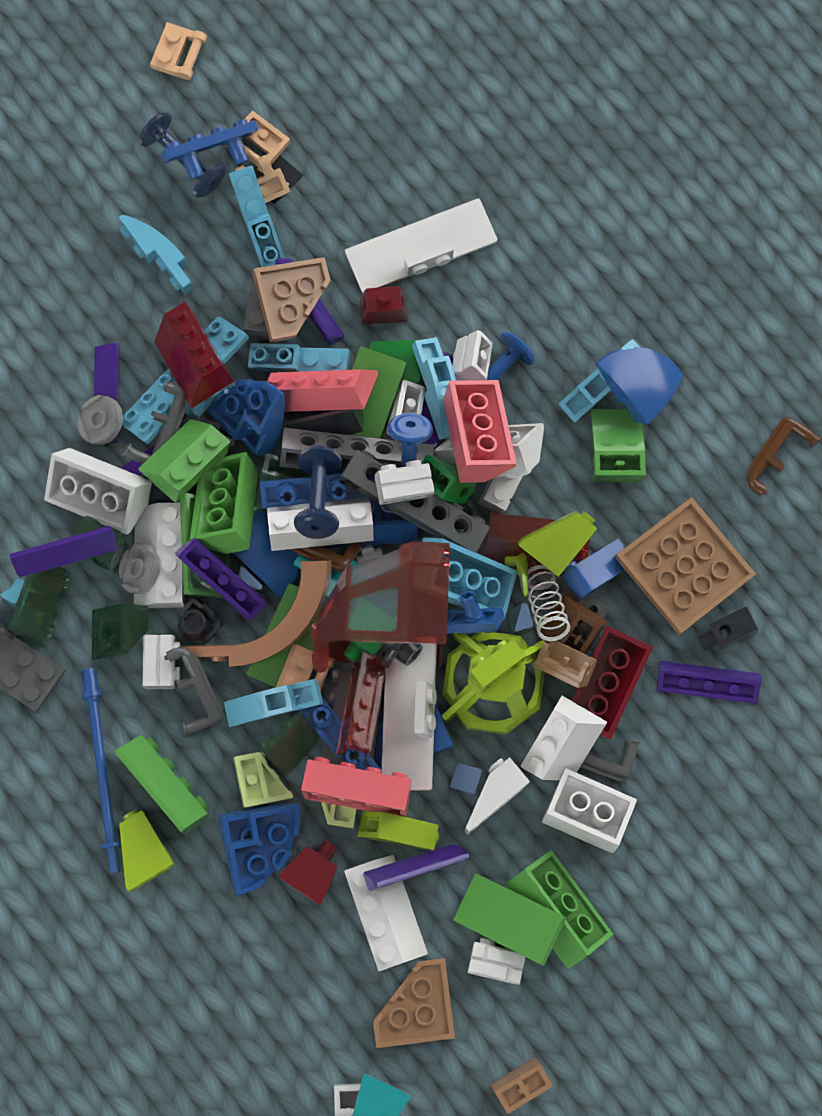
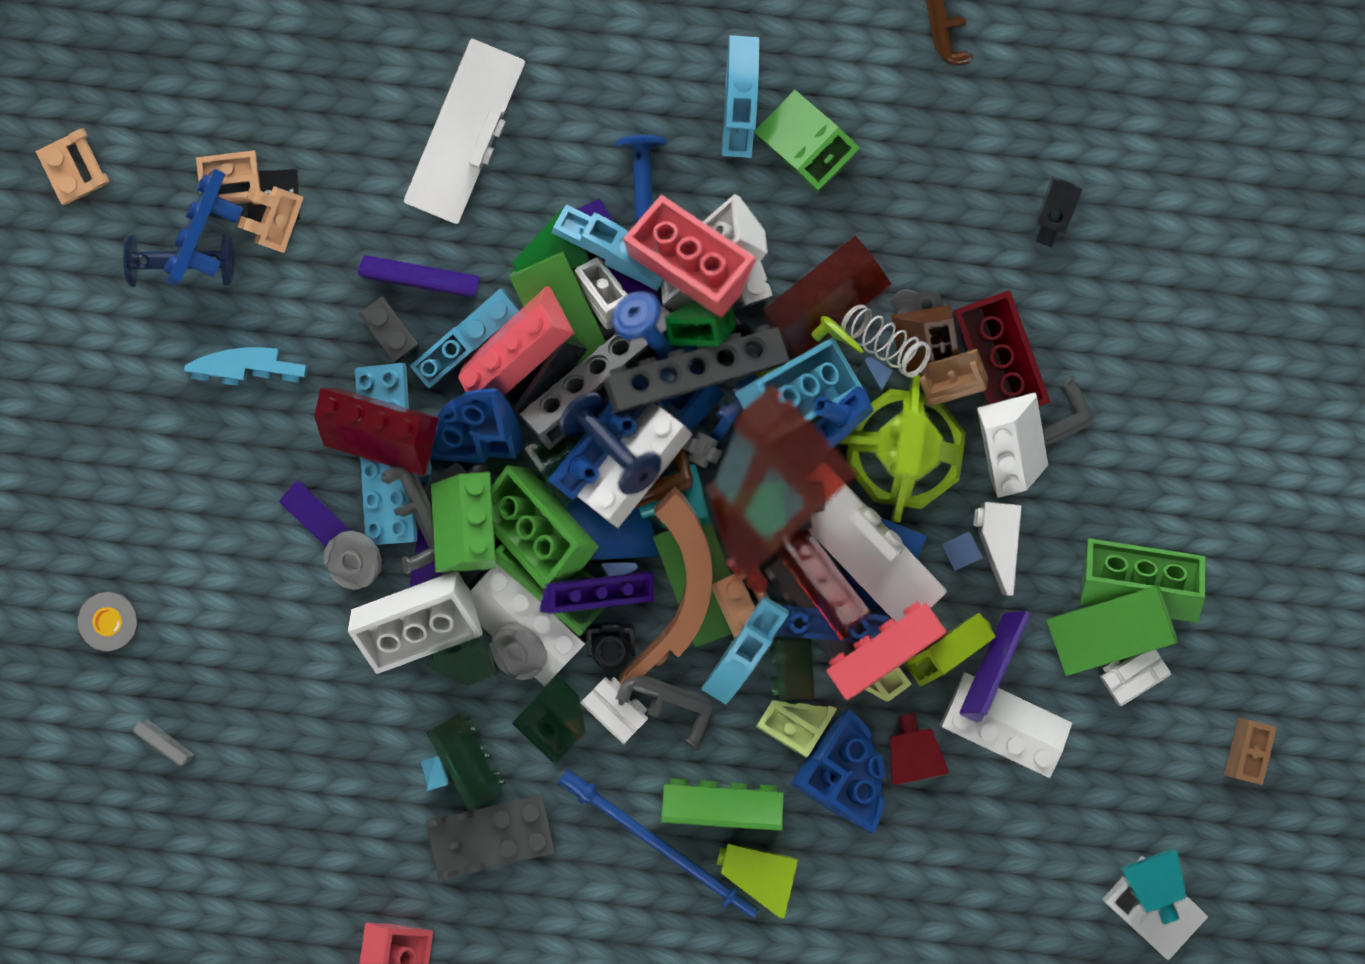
camera: 45 degrees left, 10 degrees up
dark purple slope [9,526,118,577] -> none
medium azure slope [228,165,285,267] -> none
medium nougat plate [252,257,331,342] -> none
dark red torso [360,286,408,325] -> none
medium nougat plate [373,958,455,1048] -> none
white brick [375,460,434,505] -> none
white brick [452,330,493,381] -> none
lime slope [518,511,597,577] -> none
white slope [542,768,637,854] -> none
door [562,539,625,601] -> none
blue brick [595,347,683,424] -> none
medium nougat plate [615,497,756,635] -> none
dark purple slope [656,661,762,704] -> none

